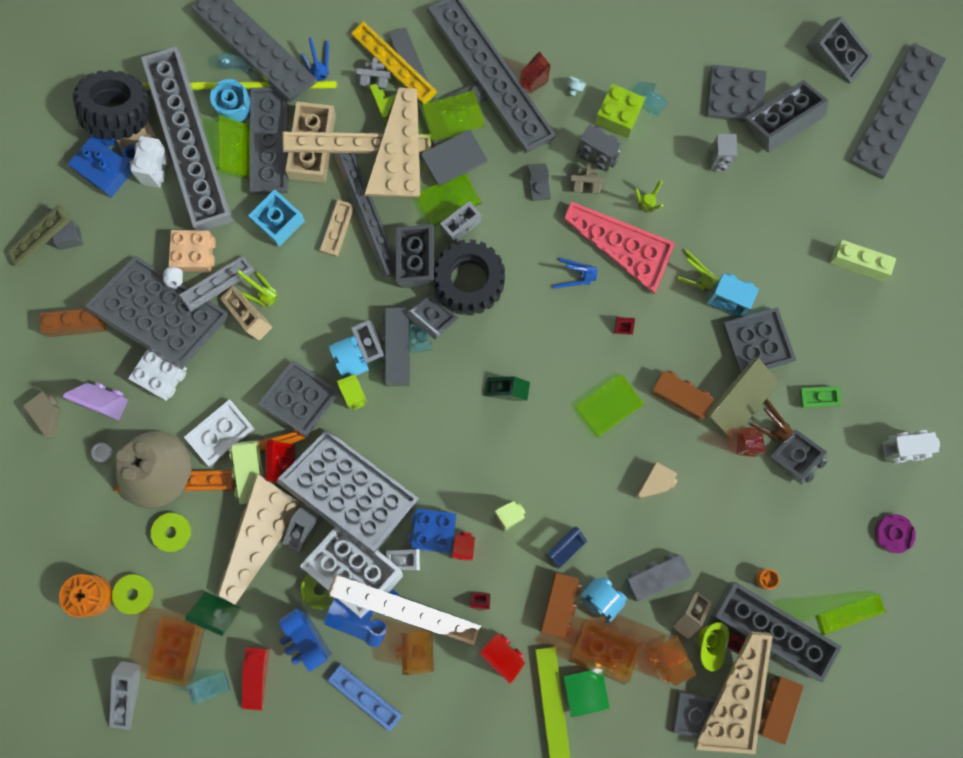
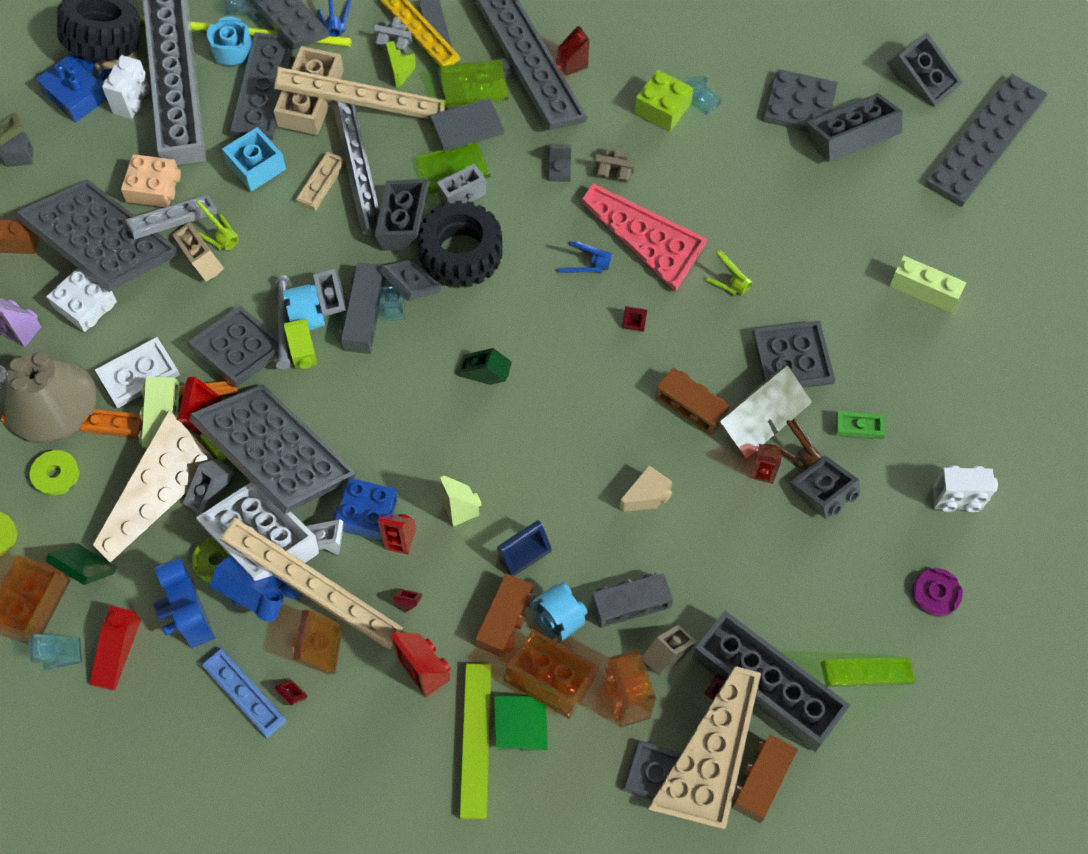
camera: 10 degrees right, 15 degrees down
white piece [163,267,183,288] -> none
clear neon green tile [215,116,250,179] -> none
tan wing [364,88,420,198] -> none
light aqua tile [566,77,586,96] -> none
dark grey brick [576,124,622,172] -> none
clear neon green tile [576,374,645,438] -> none
lime plant [635,180,663,213] -> none
lime piece [697,622,730,671] -> none
medium azure brick [707,273,759,318] -> none
light grey brick [710,134,737,172] -> none
orange wheel [755,569,780,589] -> none
none -> dark red slope [274,680,308,706]
none -> light grey bar [275,275,290,369]

